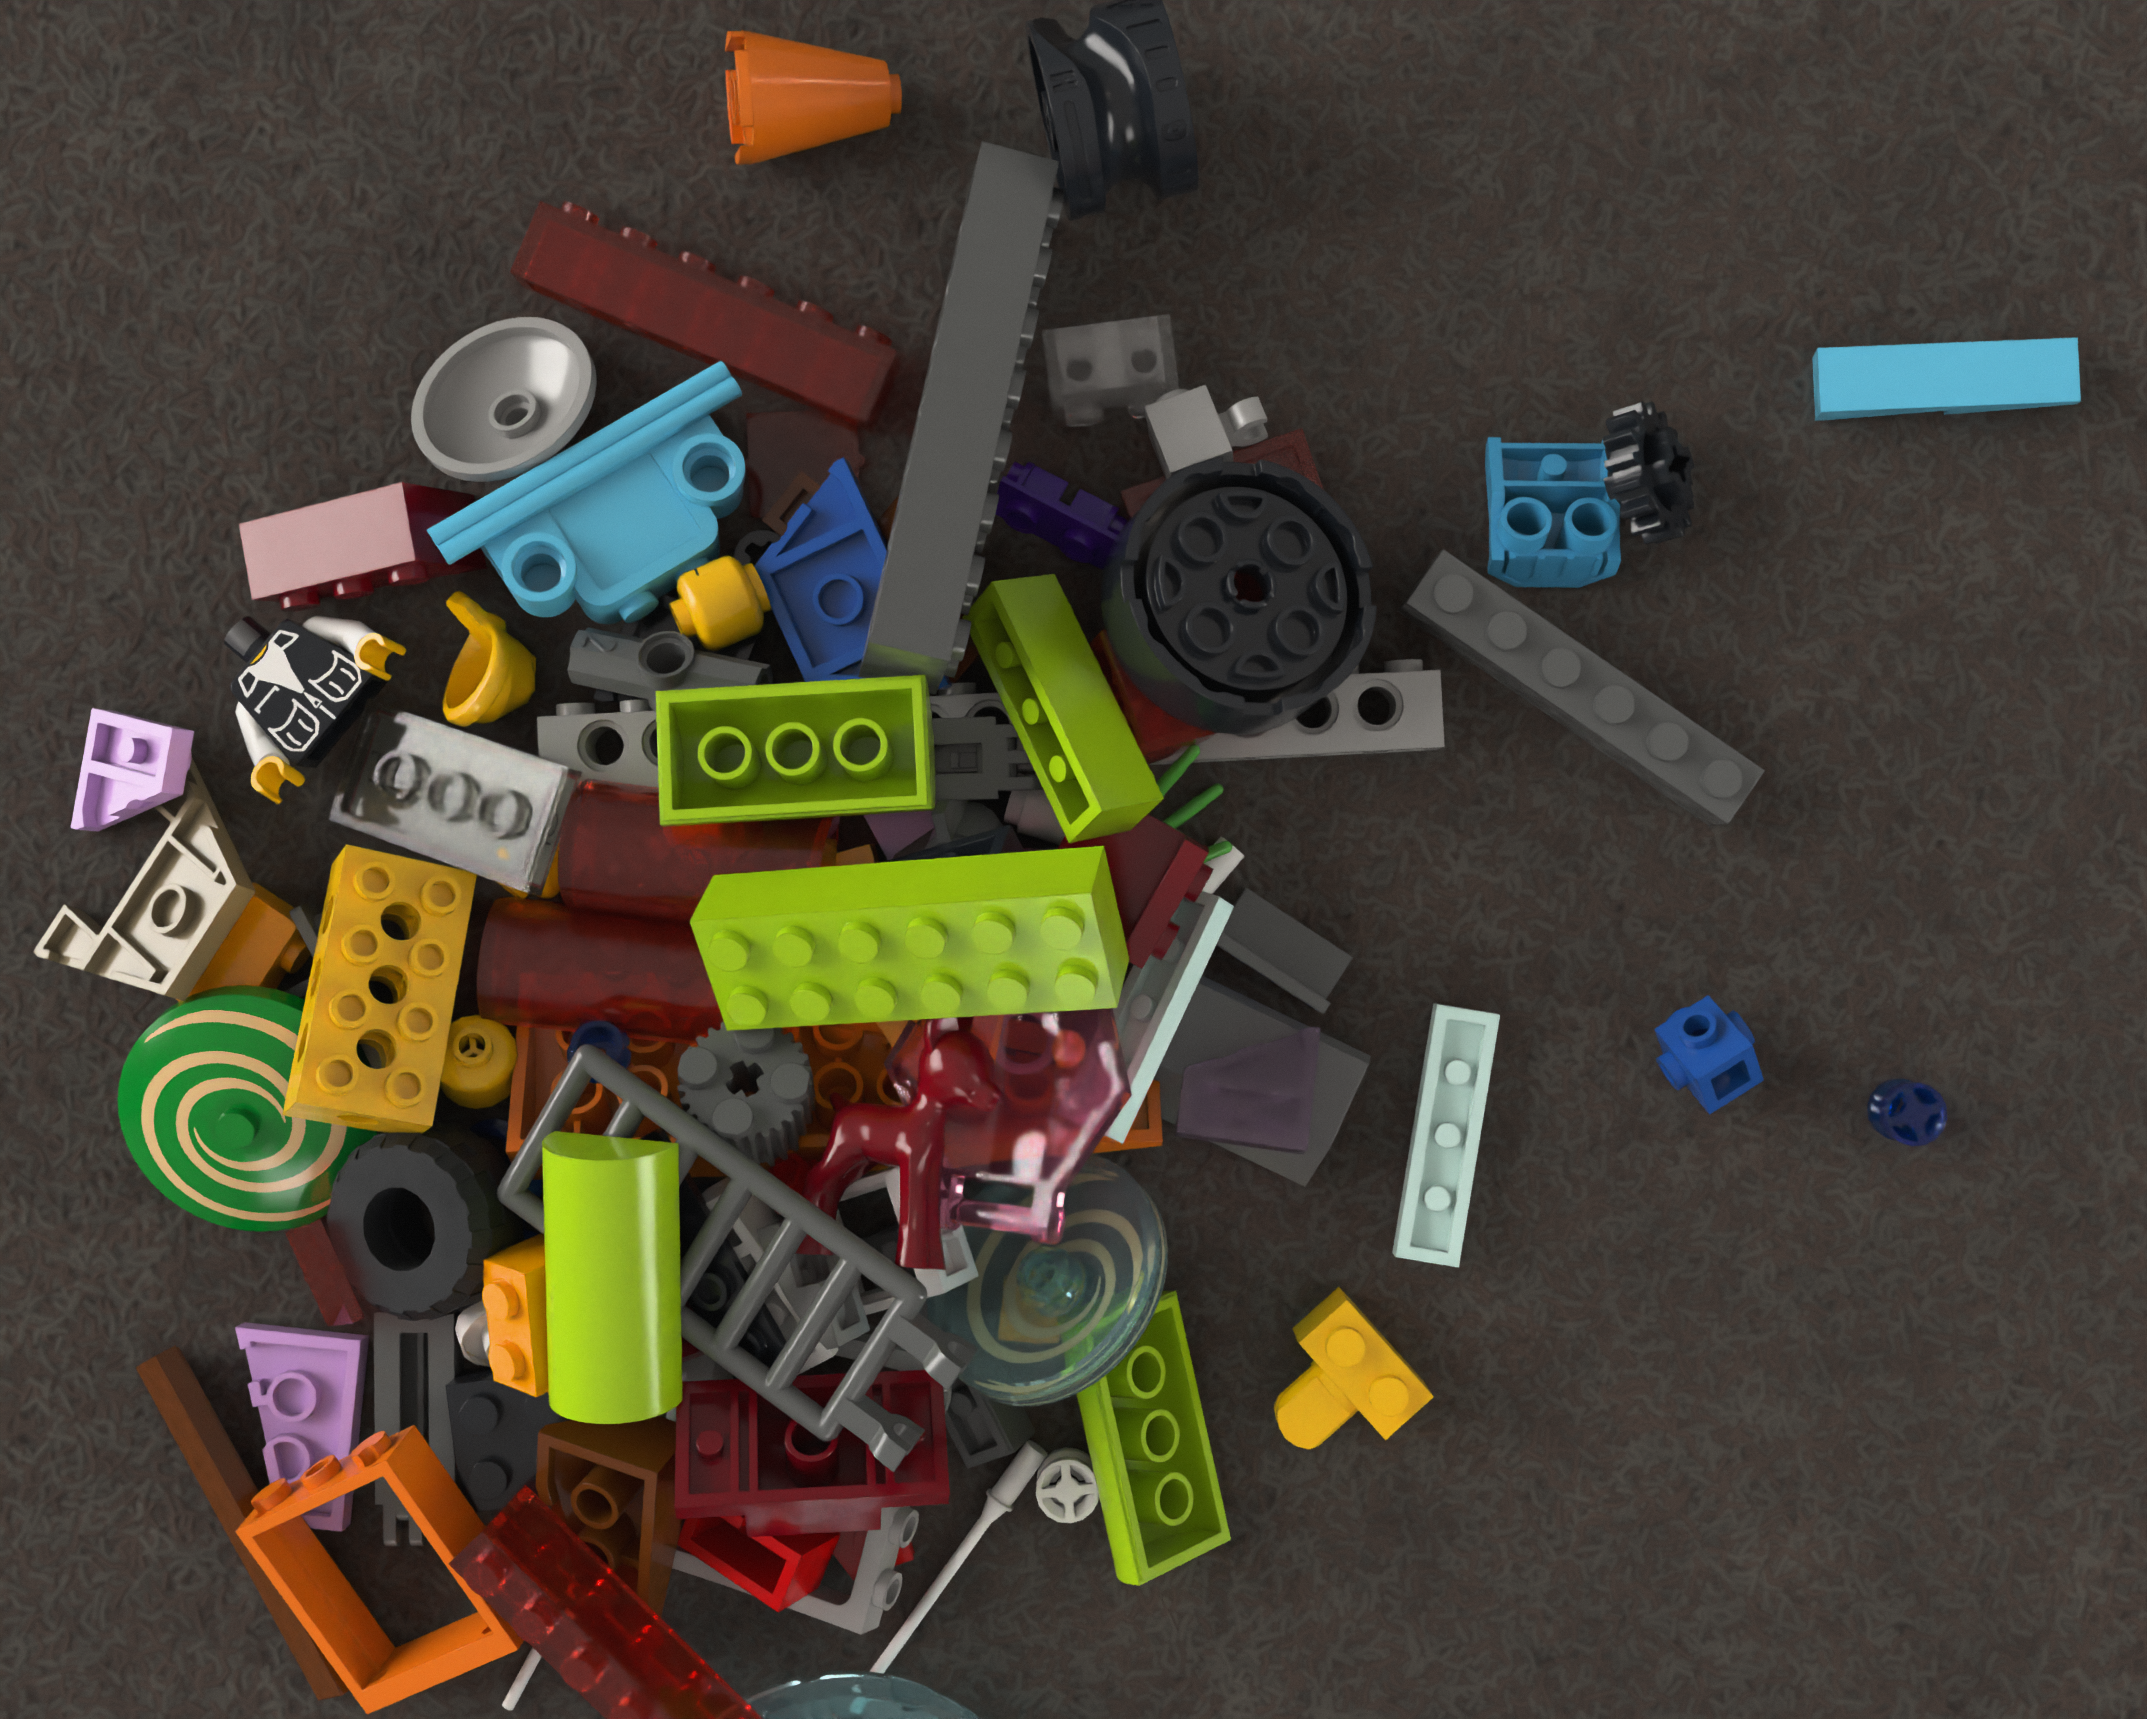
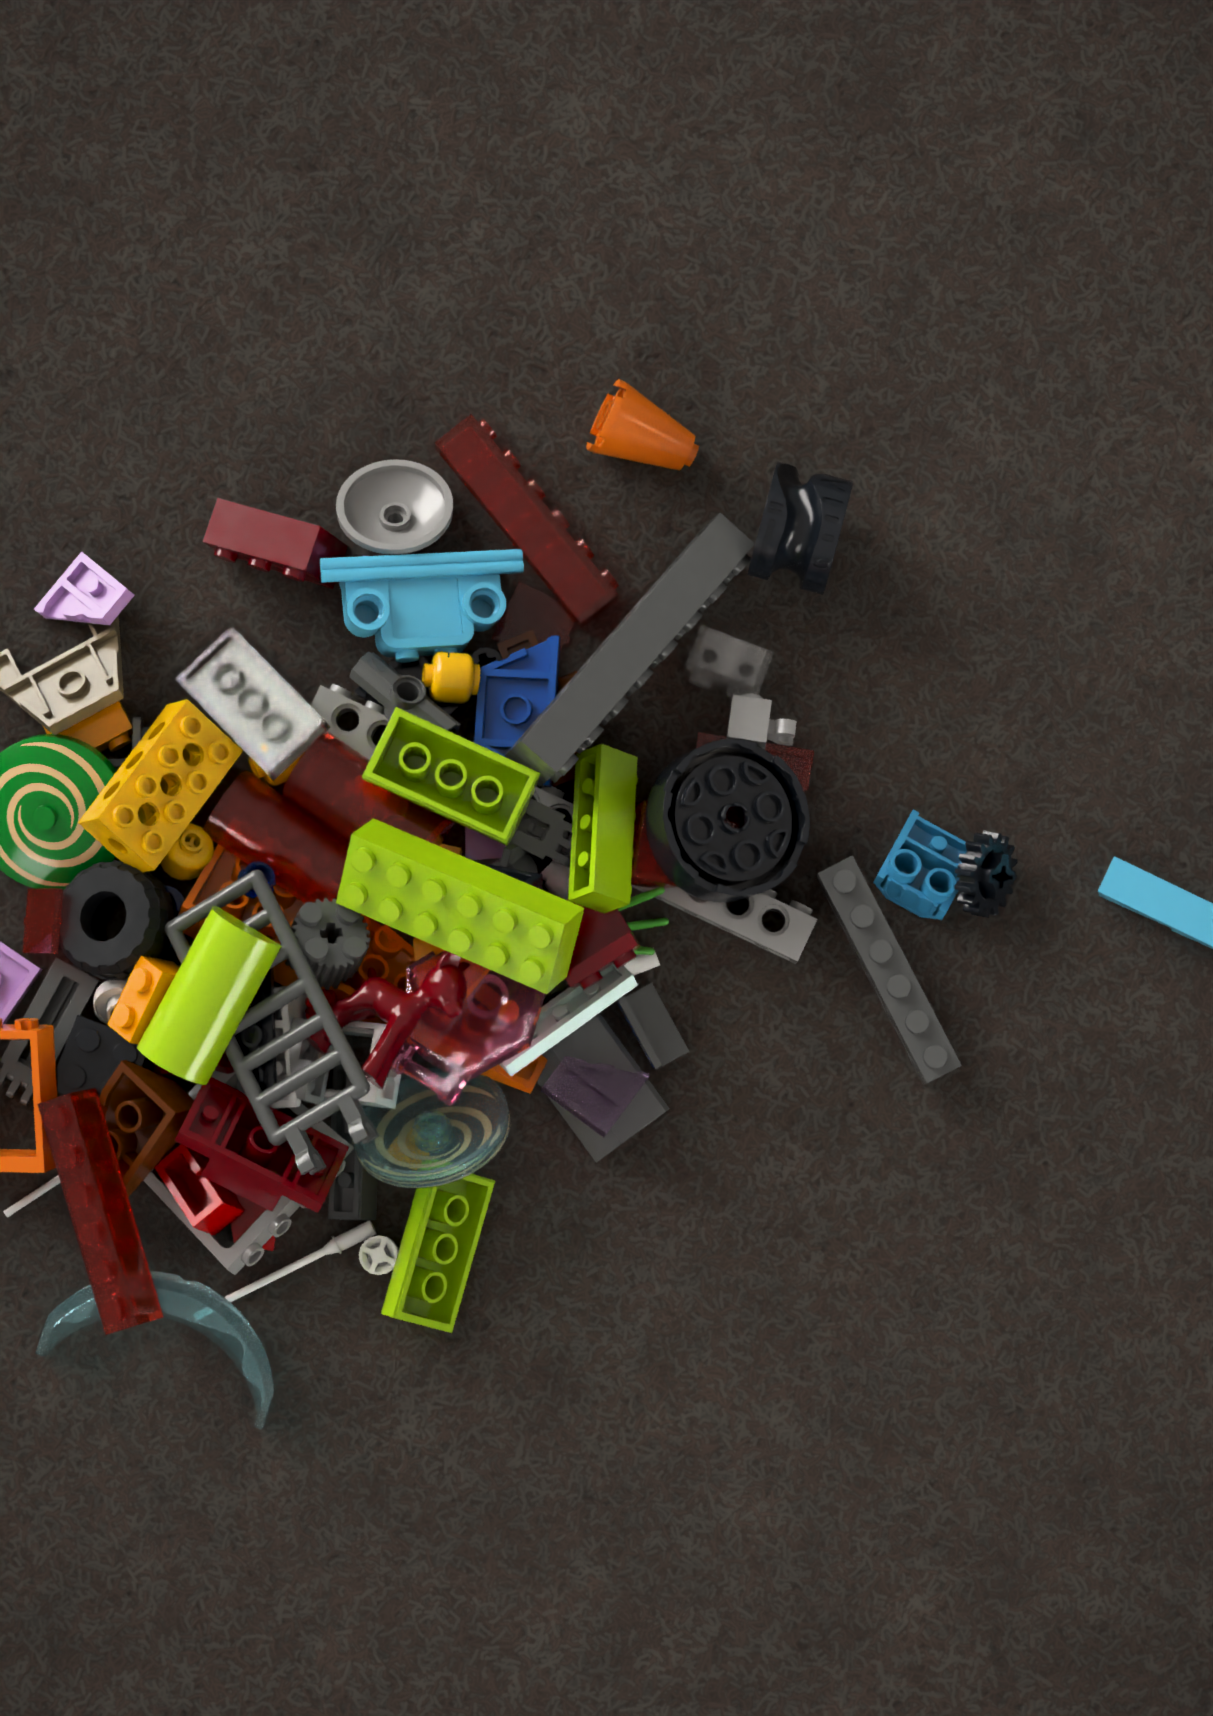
camera: 30 degrees right, 5 degrees down
torso [224,615,406,804] -> none
yellow hat [443,591,536,727] -> none
dark purple hinge [995,461,1128,570] -> none
yellow brick [1274,1287,1434,1449] -> none
light aqua plate [1392,1003,1500,1267] -> none
blue brick [1654,995,1764,1115] -> none
clear blue wheel [1867,1078,1948,1147] -> none

